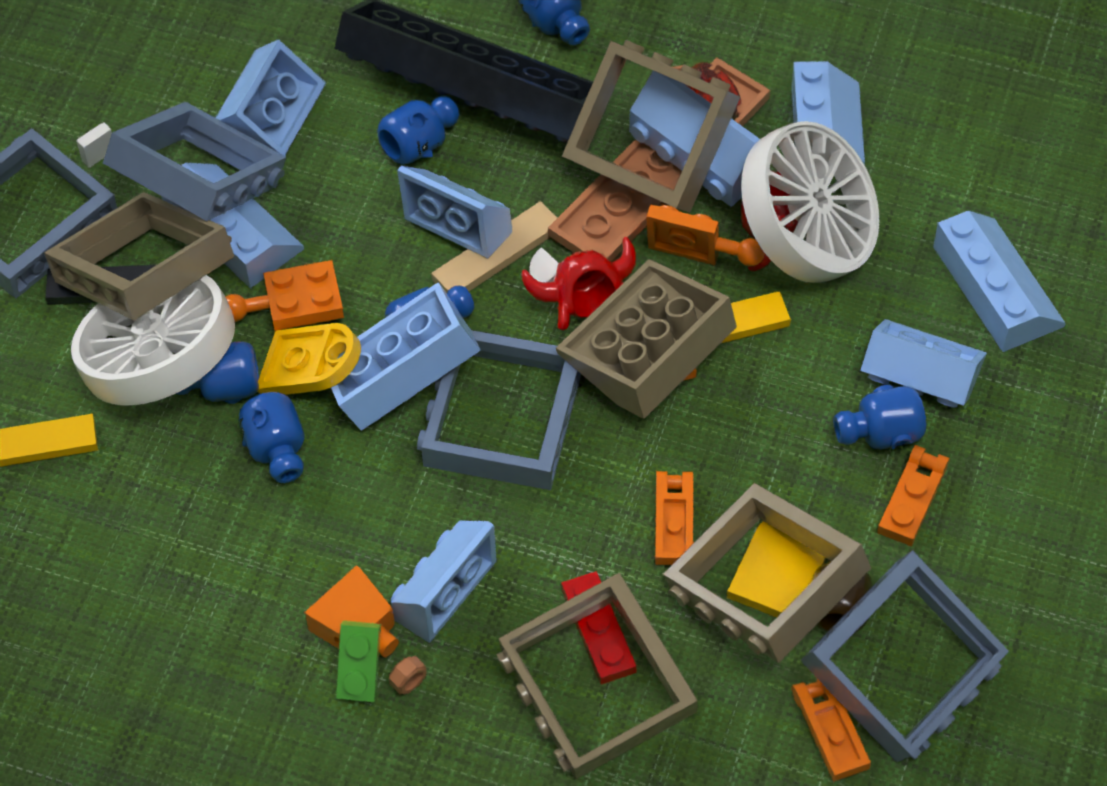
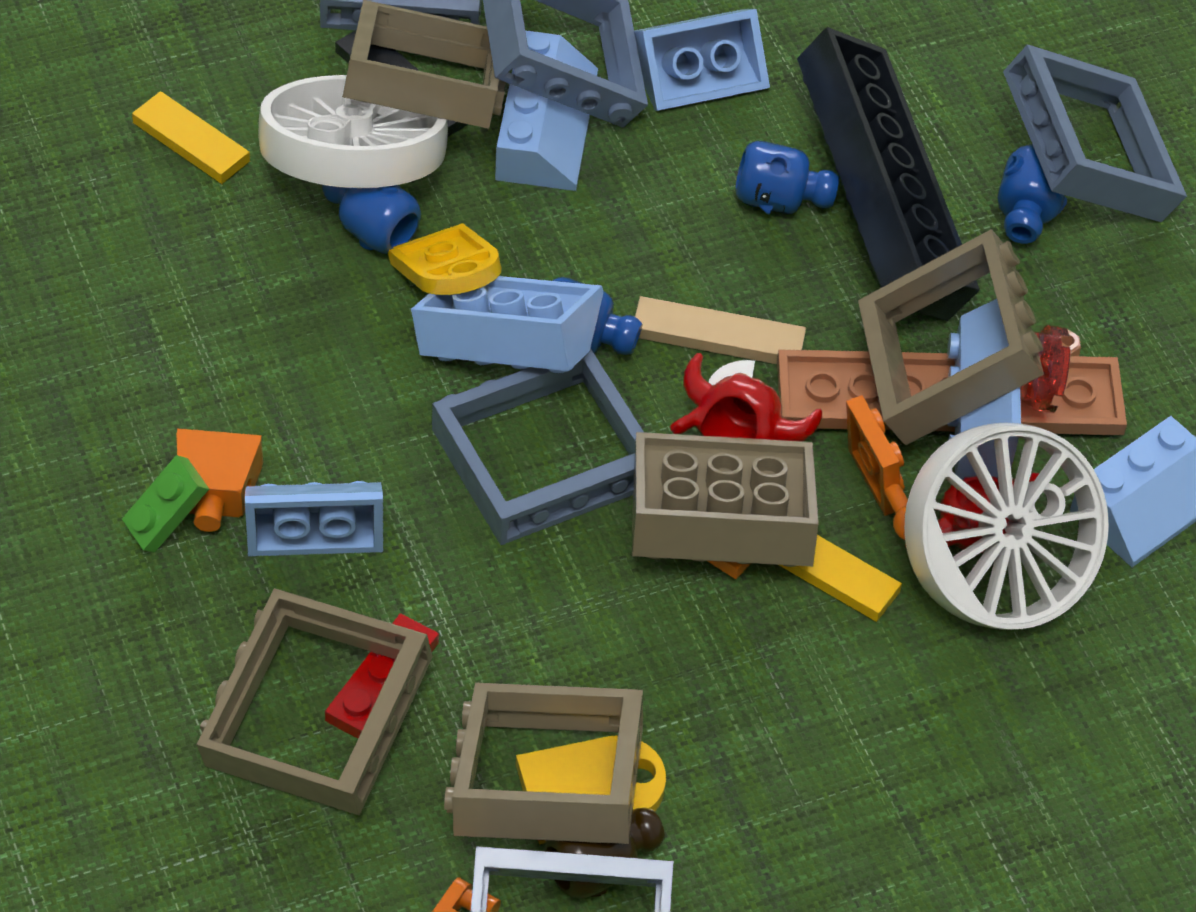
camera: 45 degrees right, 5 degrees down
orange plate [226,260,344,331] -> none
blue piece [238,392,305,483] -> none
nougat tile [389,656,427,694] -> none
light blue slope [397,166,512,258] -> none
orange plate [655,471,693,565] -> none
blue piece [833,385,927,449] -> none
light blue slope [860,319,987,407] -> none
orange plate [877,445,950,547] -> none
light blue slope [933,210,1065,352] -> none

